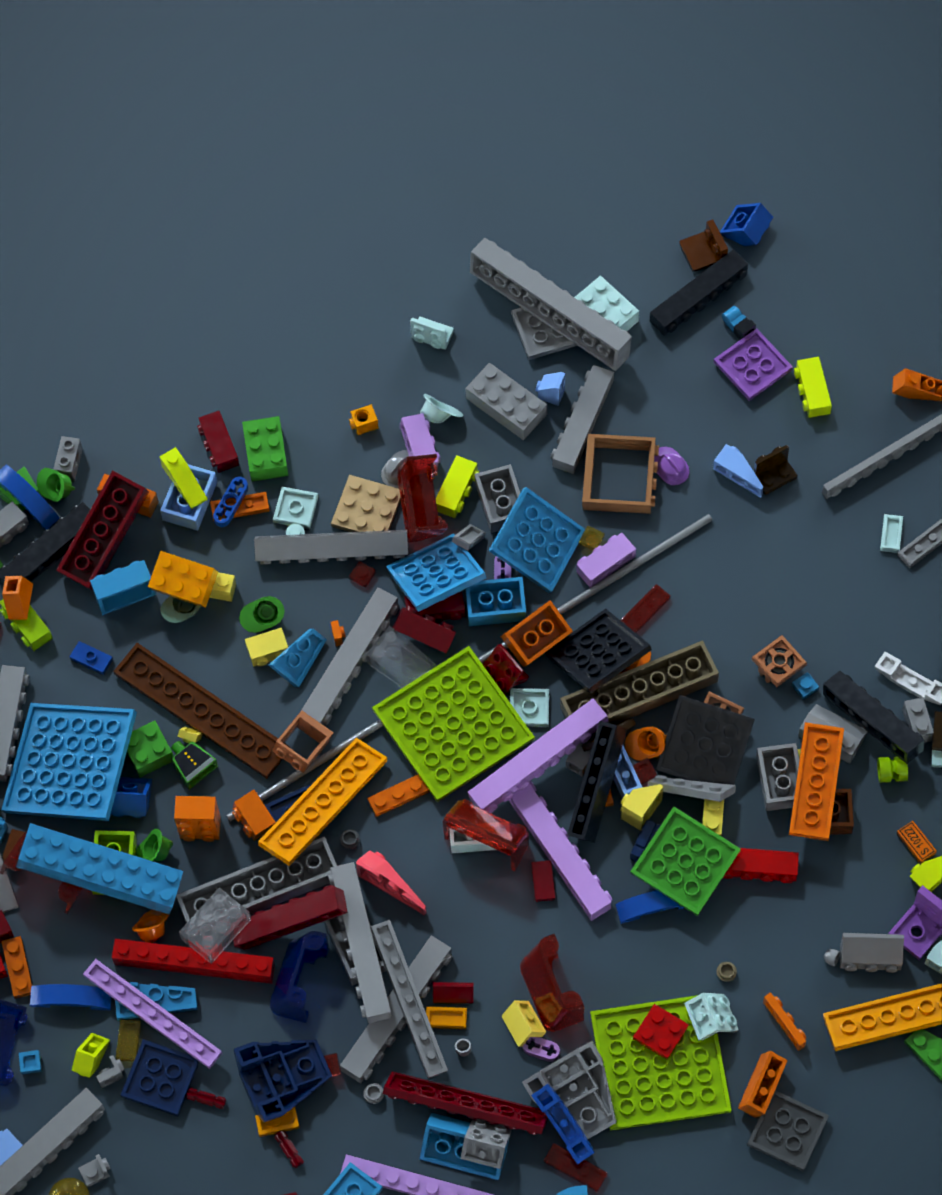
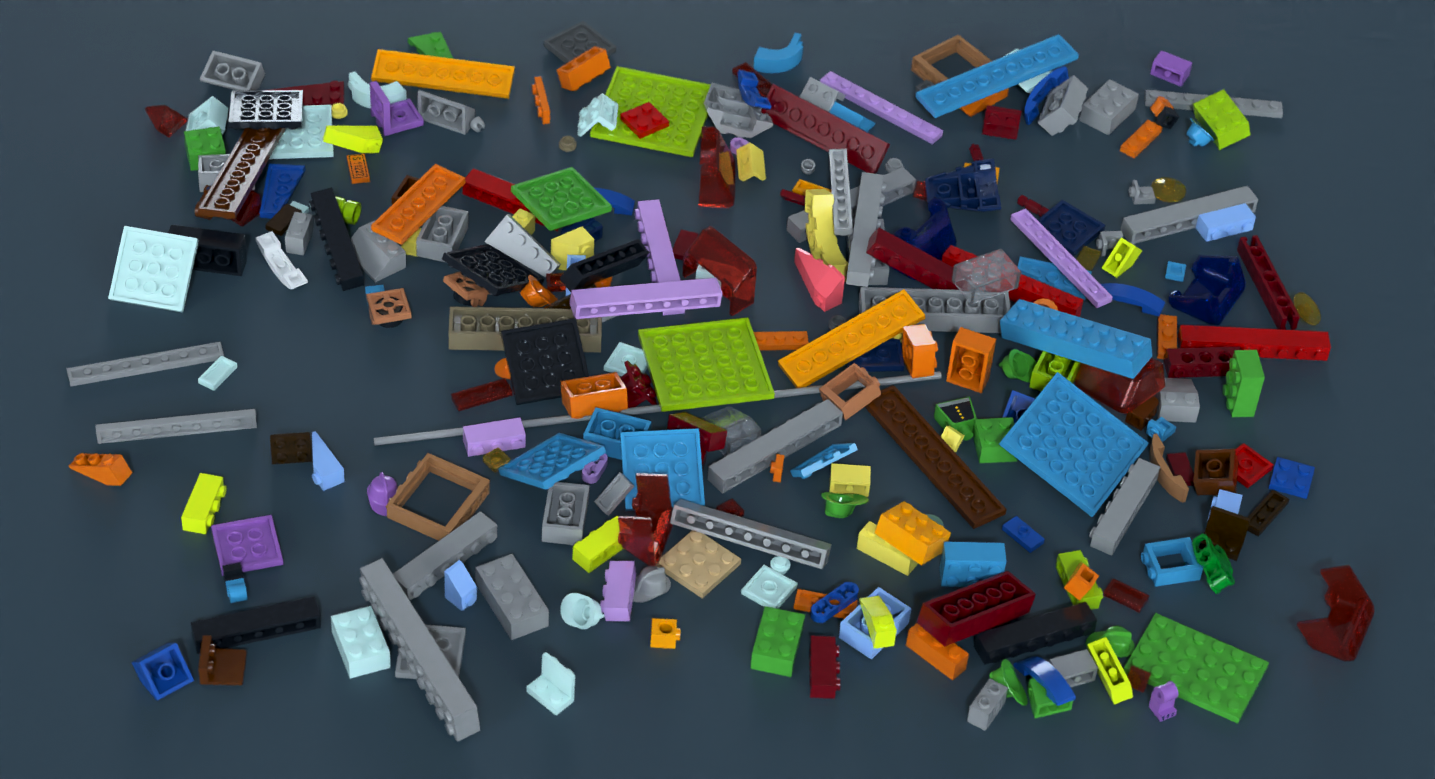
camera: 165 degrees left, 20 degrees down
none -> light yellow brick [805,189,849,282]

